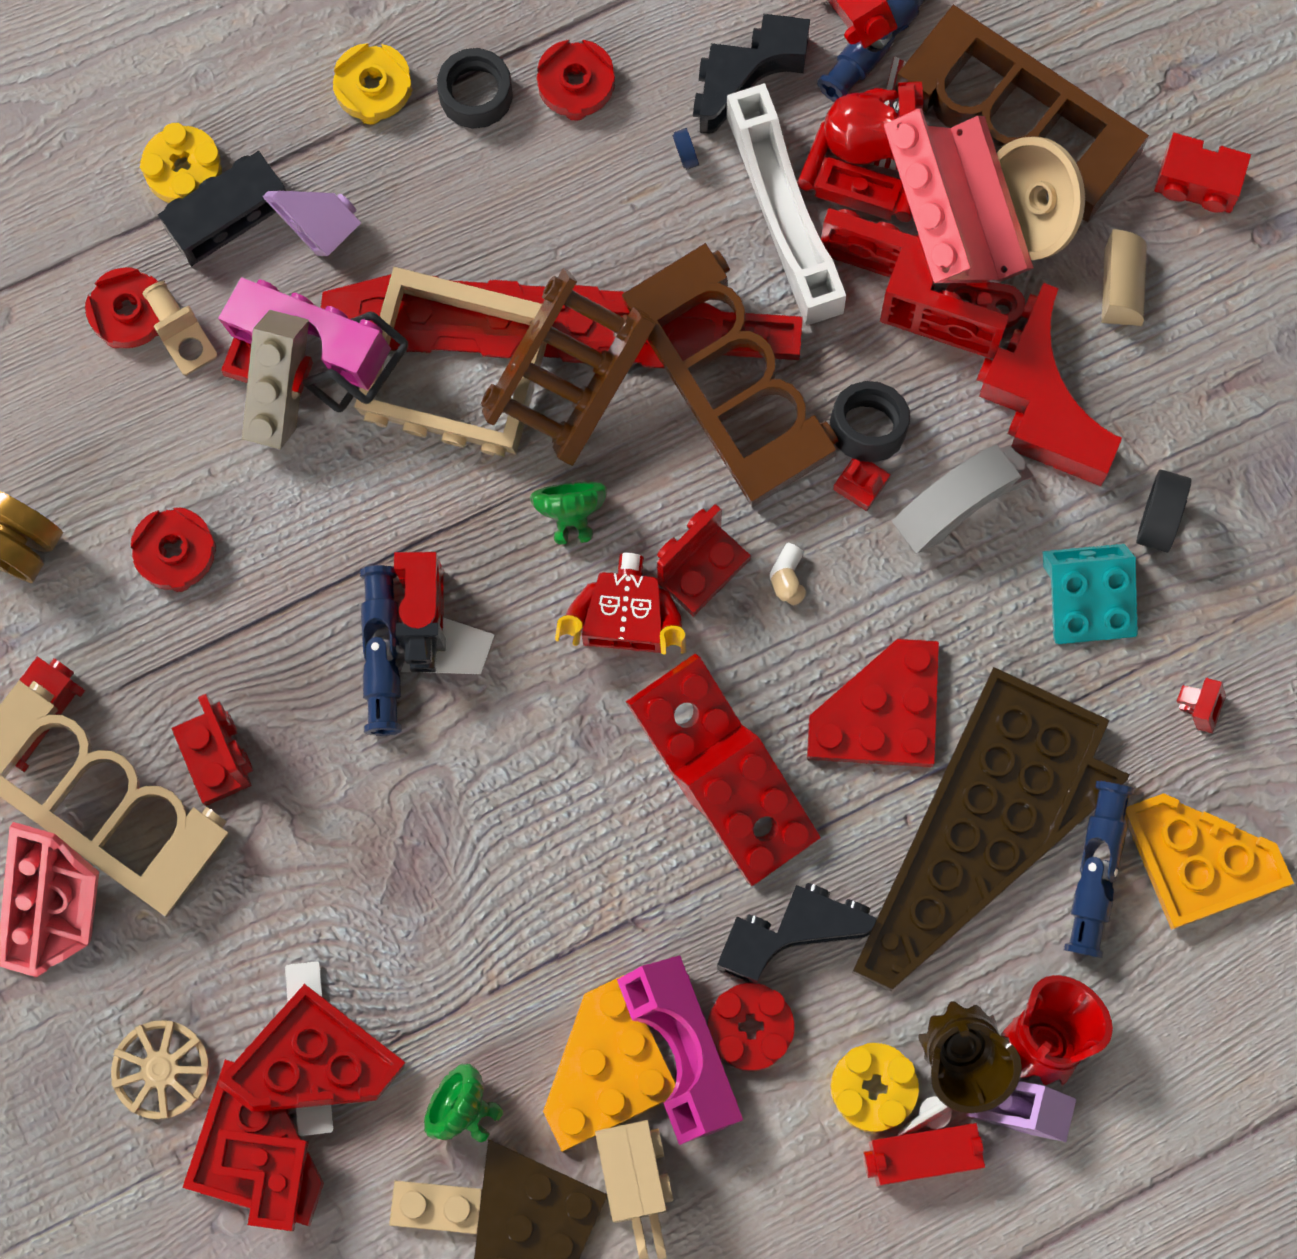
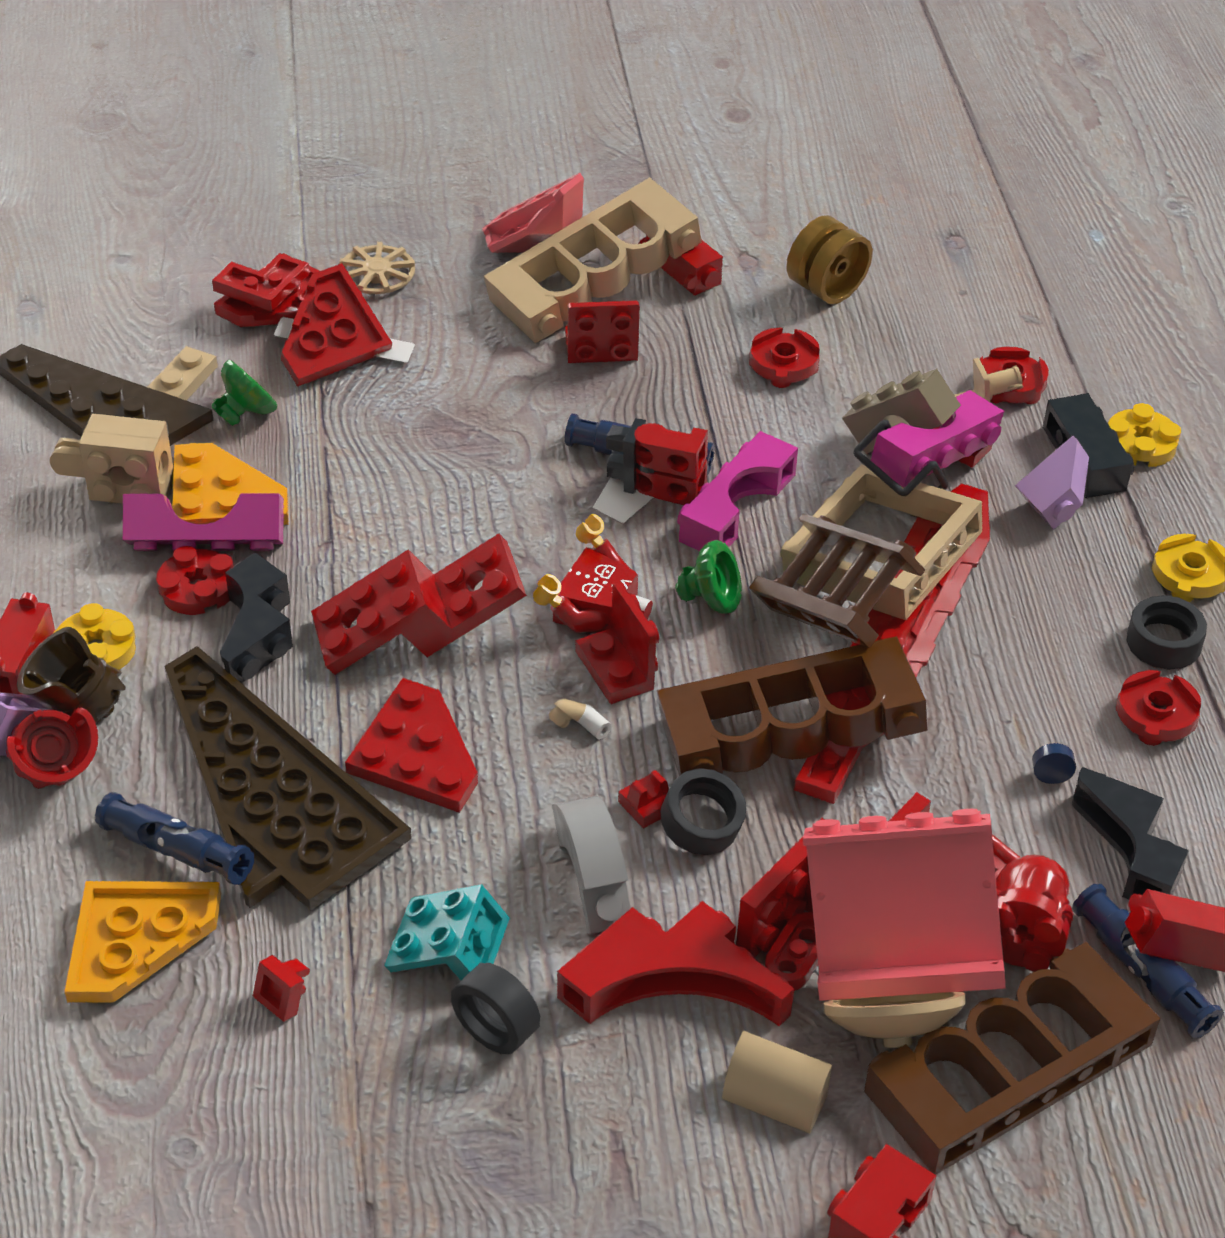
camera: 105 degrees right, 30 degrees down
white arch [726,83,846,326] -> none
none -> dark pink arch [677,431,798,551]

